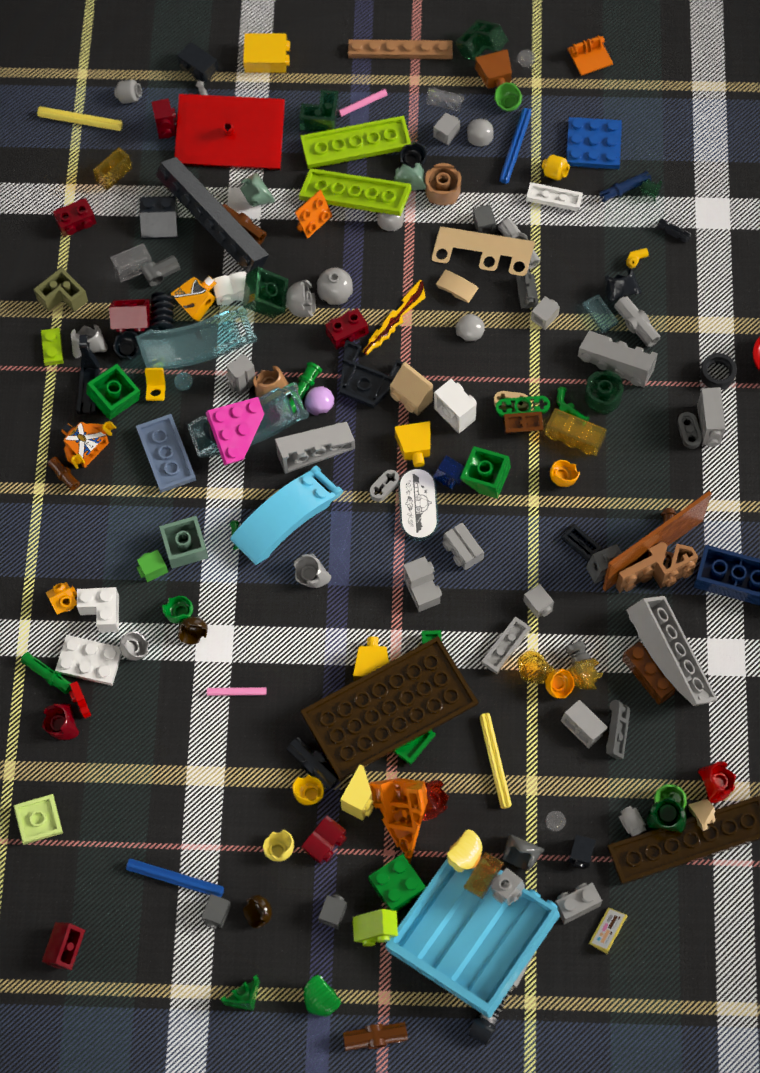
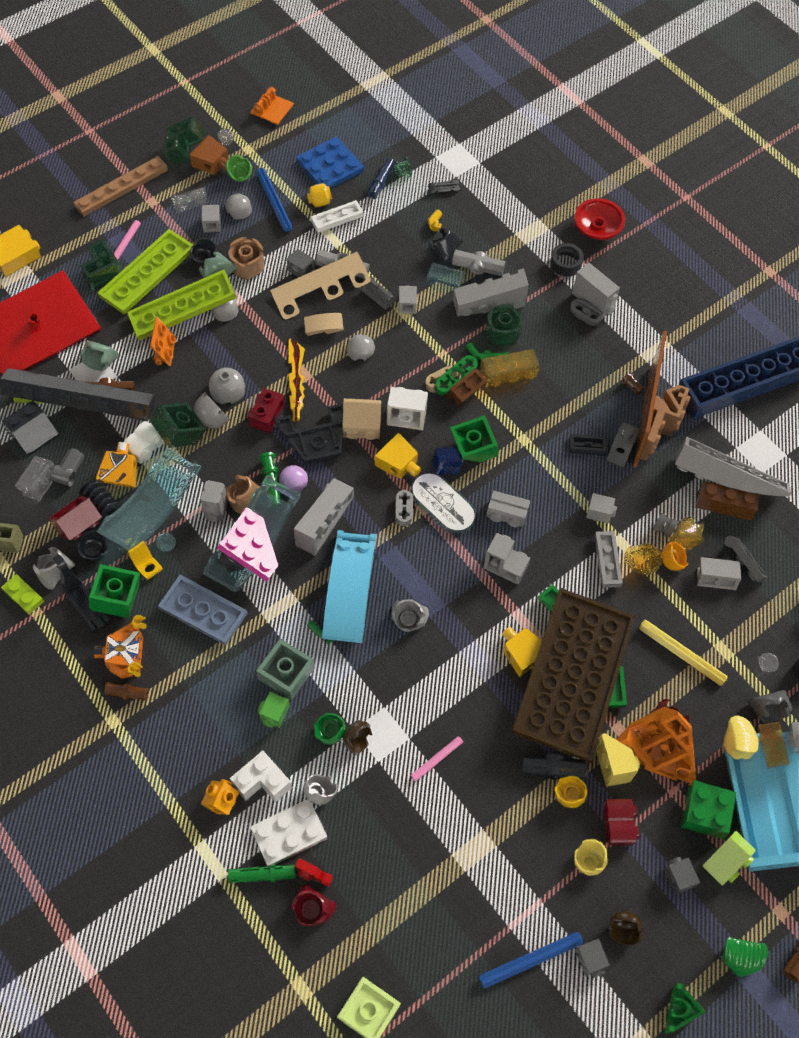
camera: 45 degrees left, 5 degrees down
light orange hair [550,460,580,487] -> none

